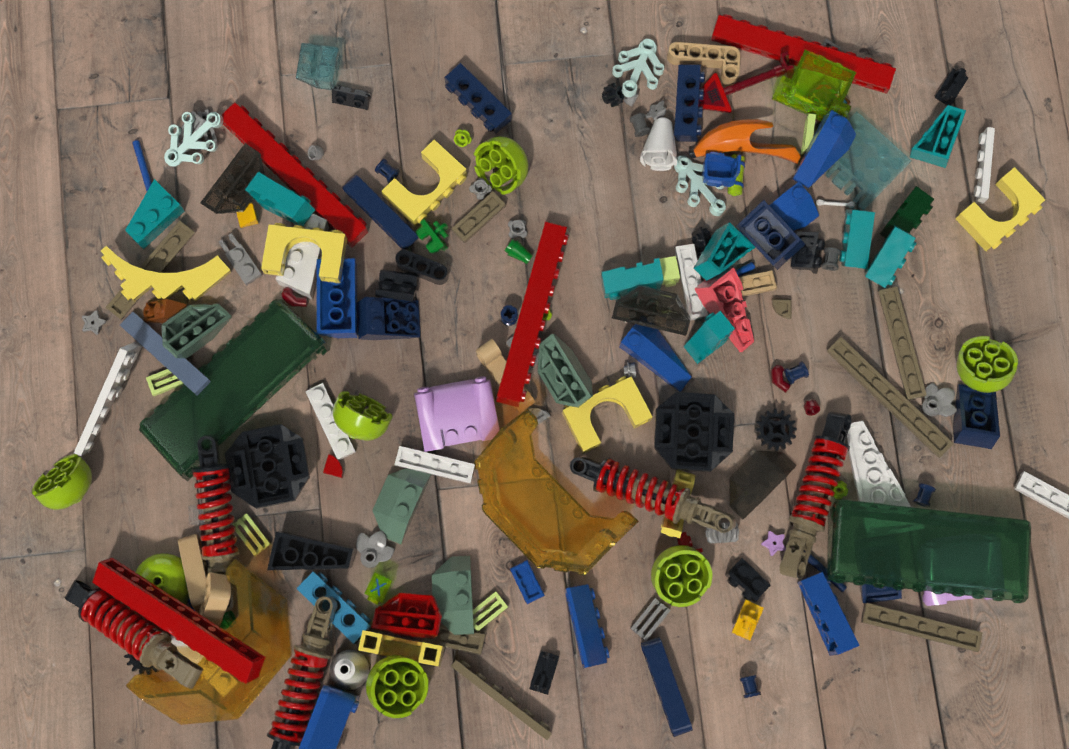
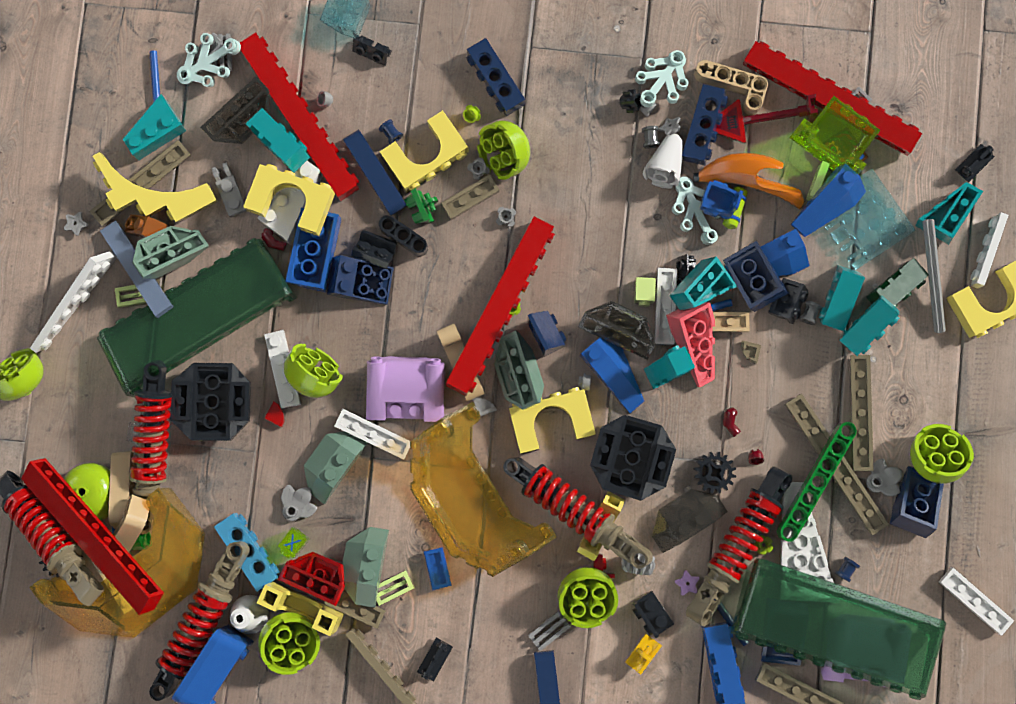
camera: 20 degrees right, 5 degrees up
yellowish green tile [232,513,271,557] -> none
yellow slope [236,203,259,228] -> none
black wedge [267,531,356,571] -> none
dark blue bush [501,305,518,326] -> none
green cone [504,239,533,264] -> none
blue slope [565,584,610,668] -> none
teal wedge [601,258,664,300] -> none
dark blue bush [784,361,809,385] -> none
white hinge [816,200,855,209] -> none
none -> dark blue slope [527,310,567,357]
none -> green beam [777,422,857,542]
none -> light grey axle [923,219,946,333]

